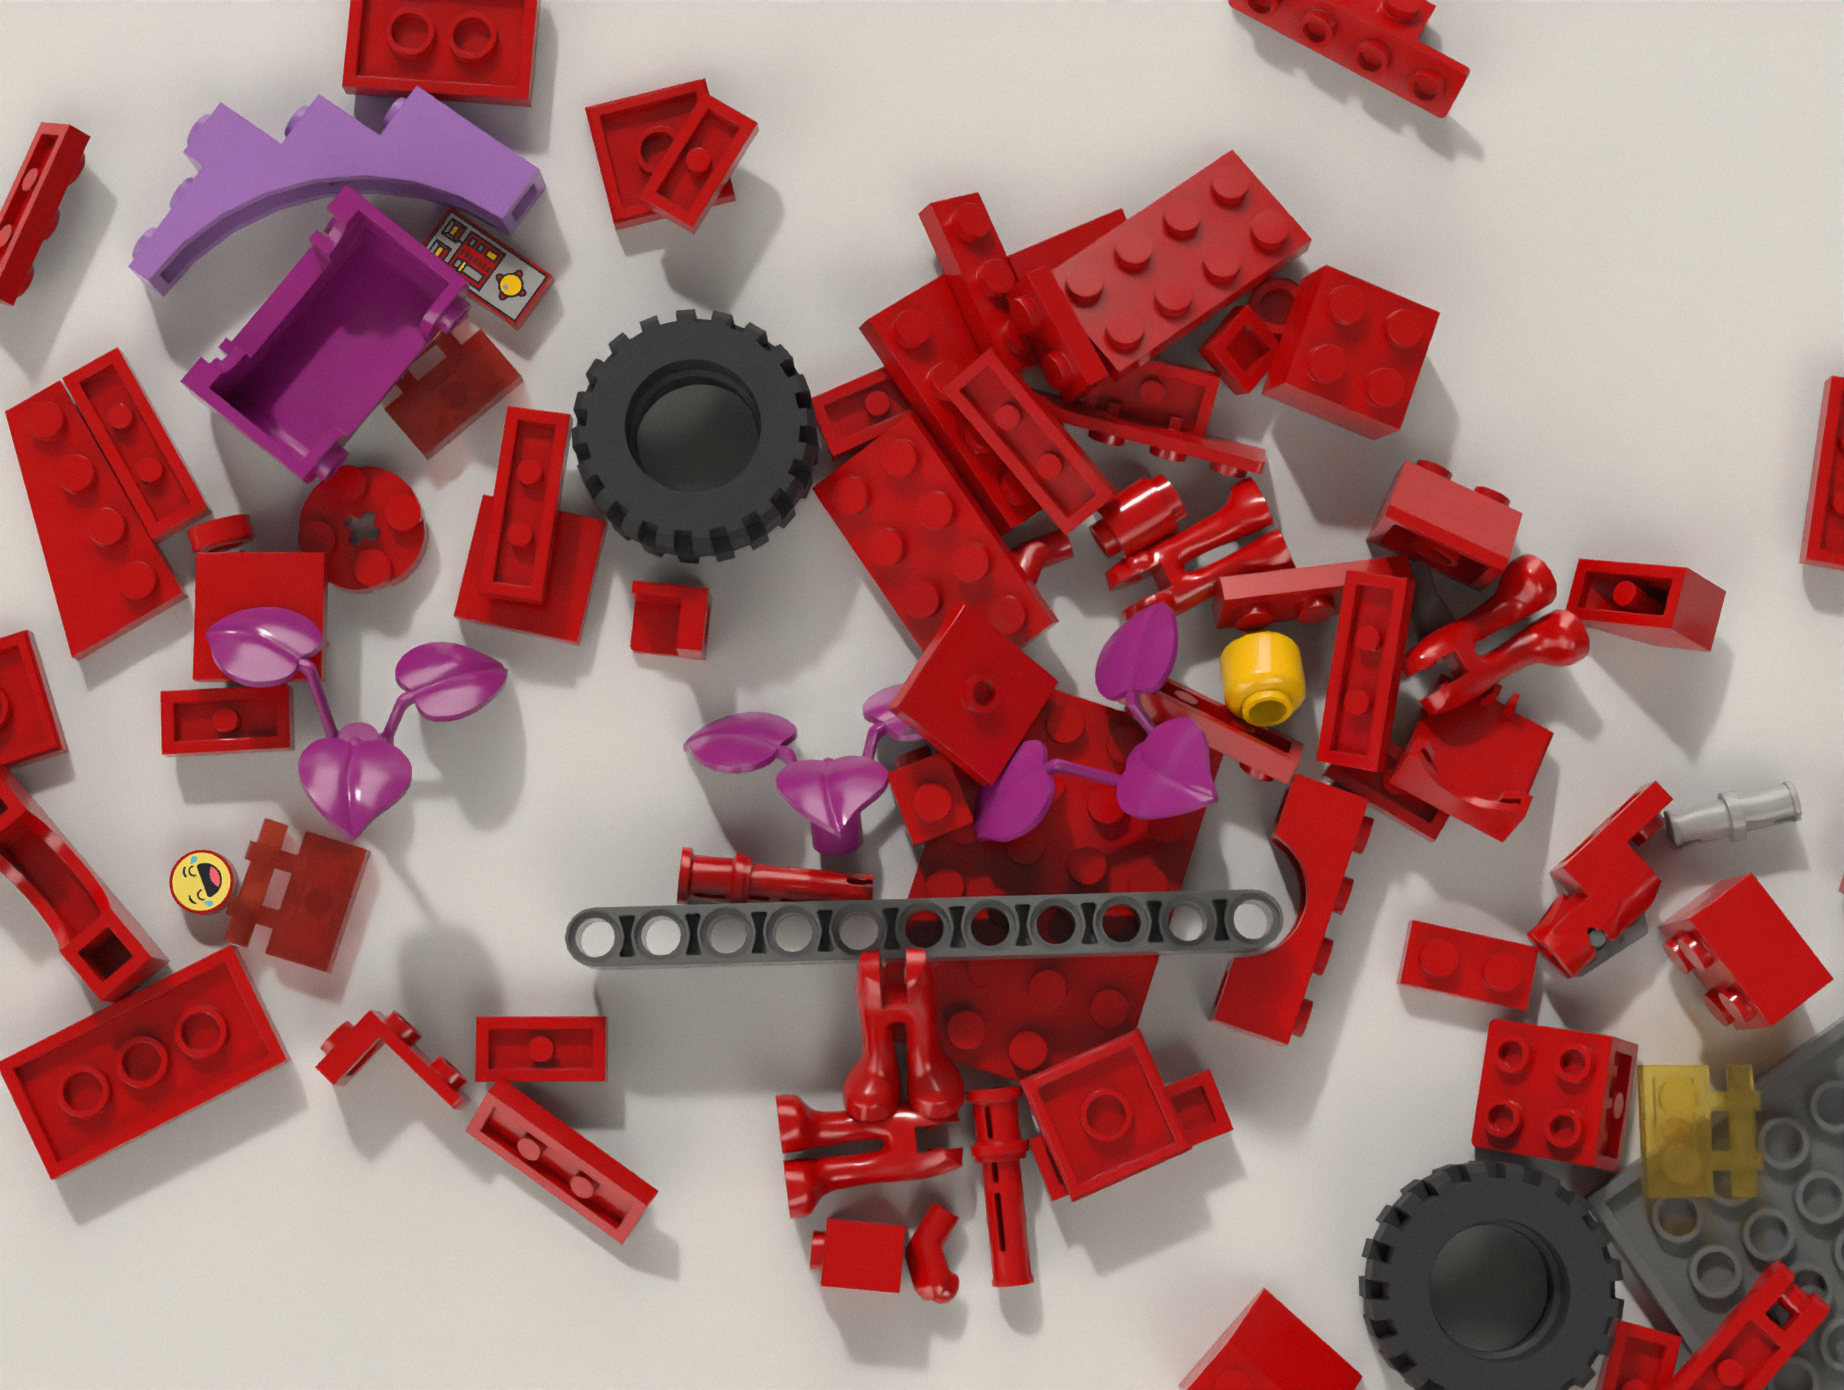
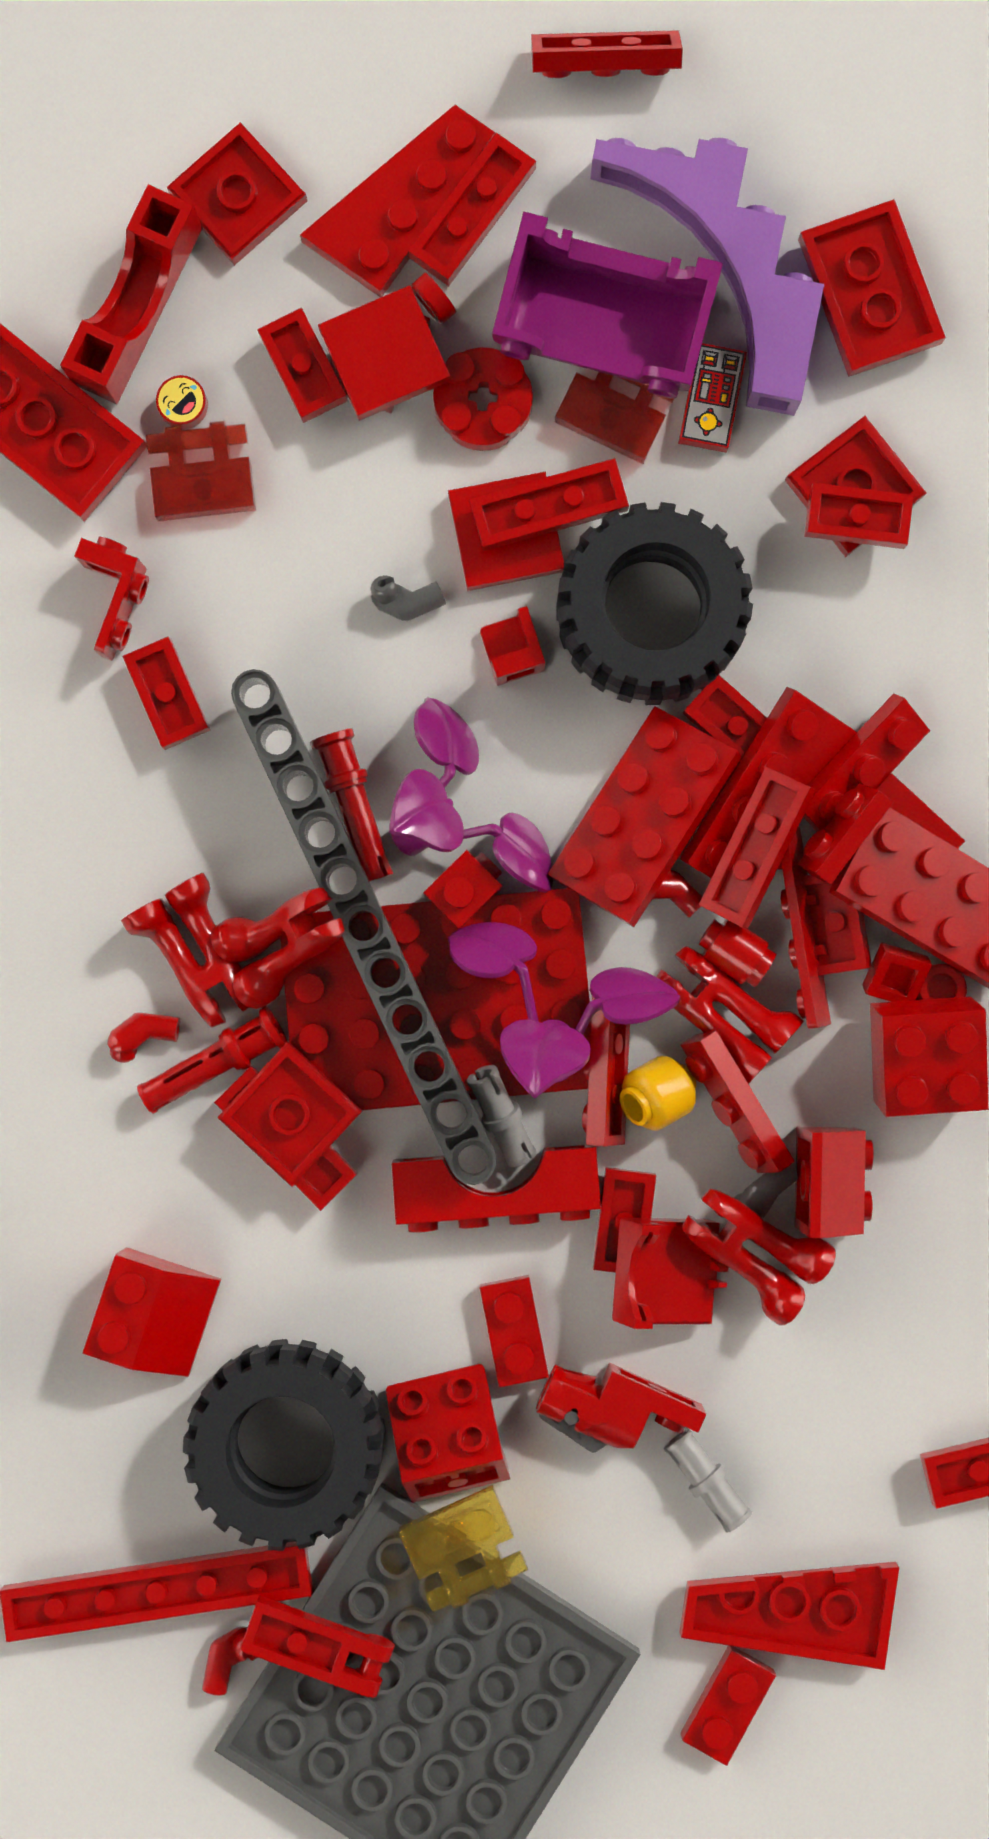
camera: 70 degrees right, 5 degrees up
magenta plant [205,607,508,841] -> none
red plate [465,1077,659,1245] -> none
red brick [810,1217,906,1293] -> none
red plate [887,603,1059,786] -> none
red plate [1316,569,1416,772] -> none
red slope [1565,558,1726,652] -> none
red brick [1658,872,1834,1030] -> none
none -> dark grey arm [370,575,446,621]
none -> light grey pin [467,1065,537,1168]

